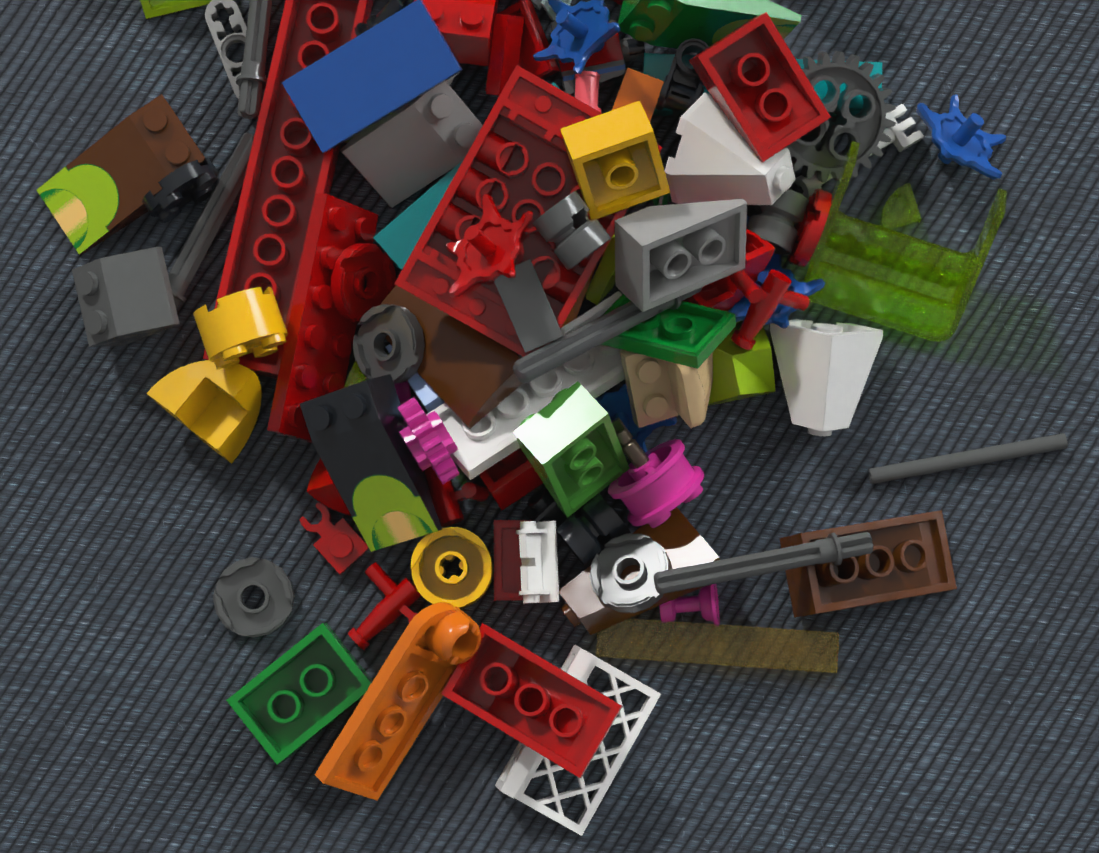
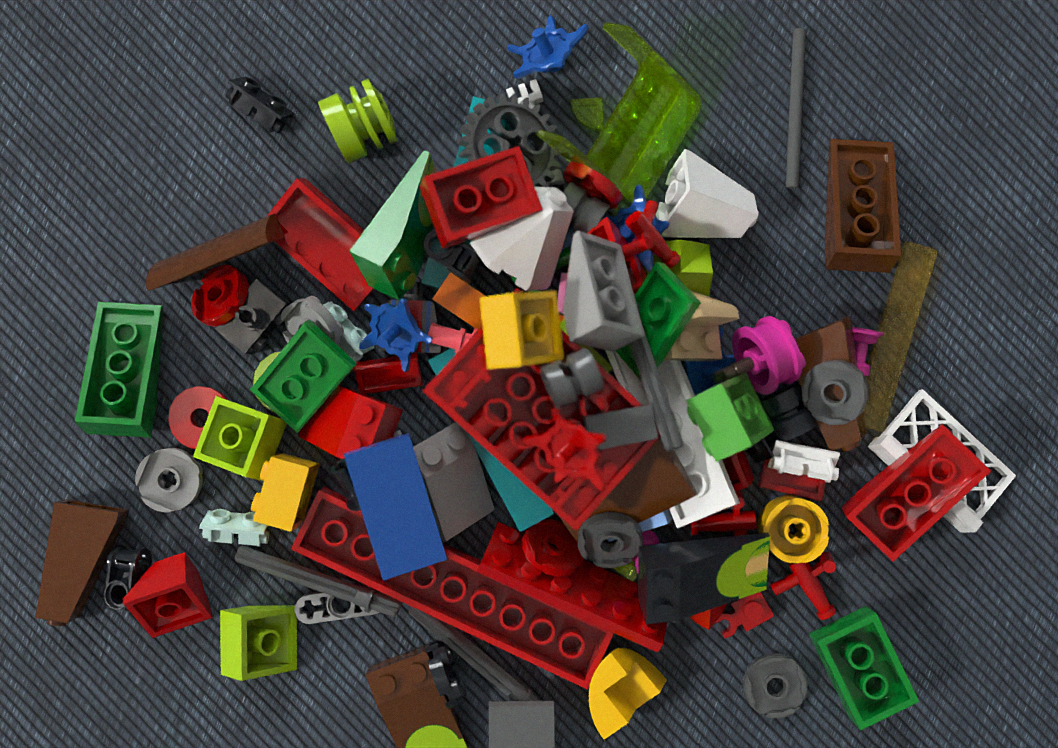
camera: 70 degrees left, 5 degrees up
yellow brick [193,287,288,369] -> none
orange plate [314,602,481,801] -> none
dark pink gear [397,397,460,484] -> none
red tile [485,13,524,96] -> none
dark grey axle [654,532,873,594] -> none

